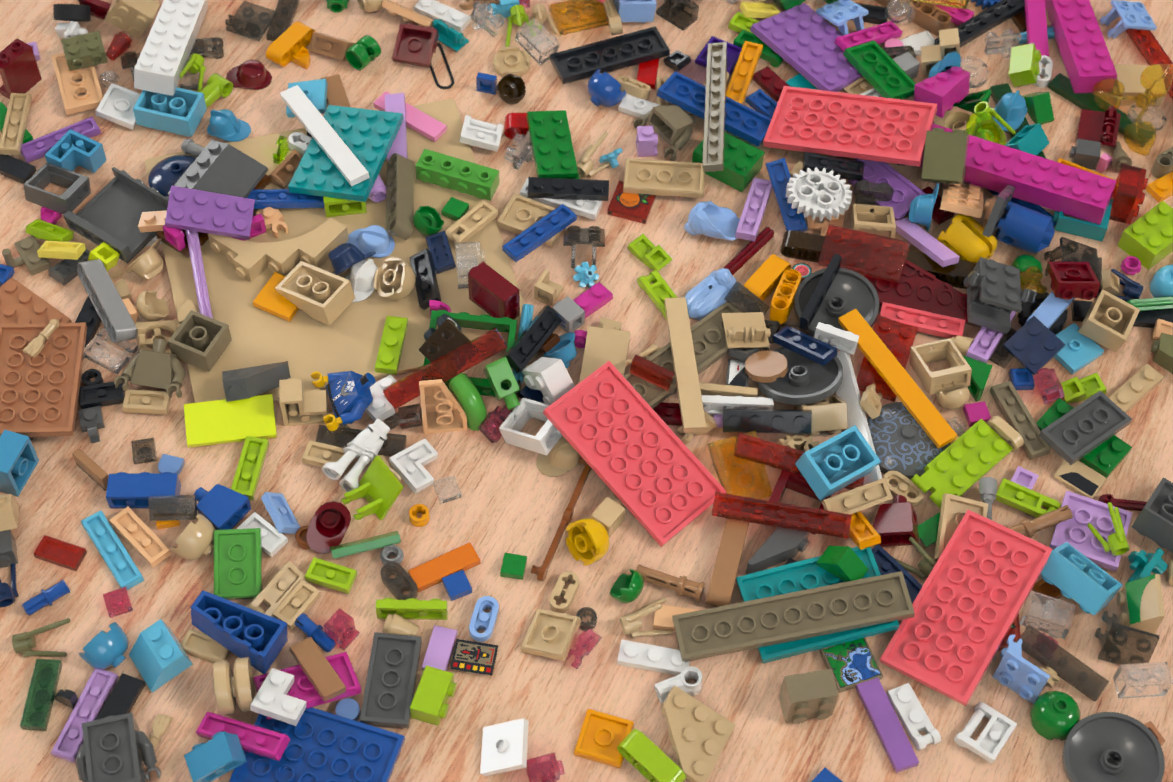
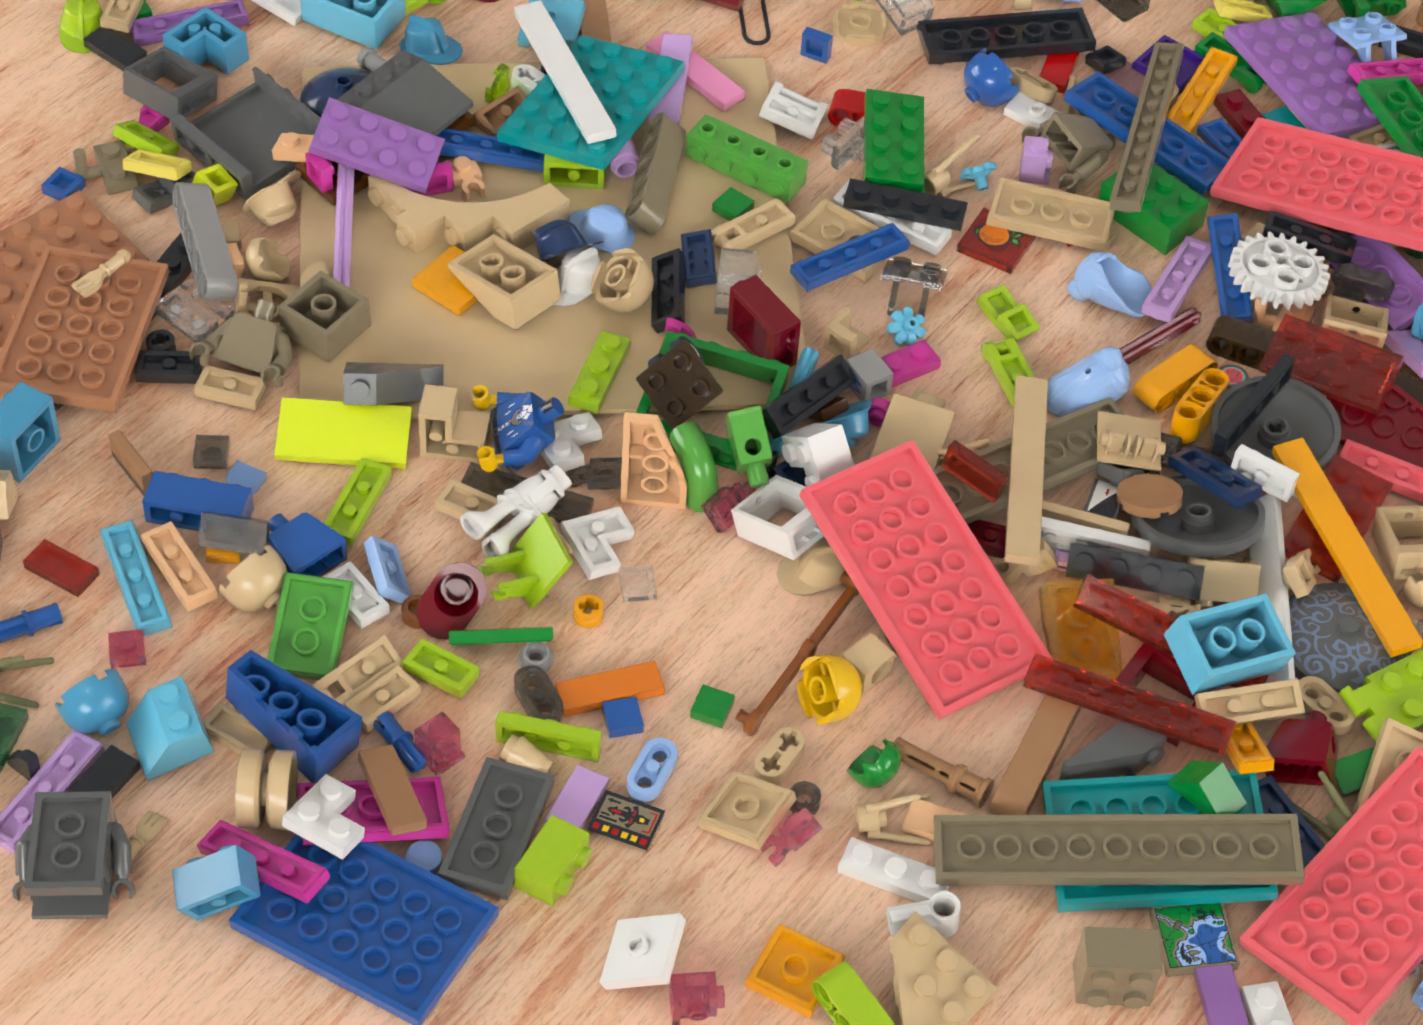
camera: 10 degrees right, 5 degrees down
dark grey plate [78,406,105,443] -> none
clear red plate [383,327,508,409] -> none
green hair [413,206,444,236] -> none
dark brown hair [497,74,526,104] -> none
clear smoke plate [724,282,770,316] -> none

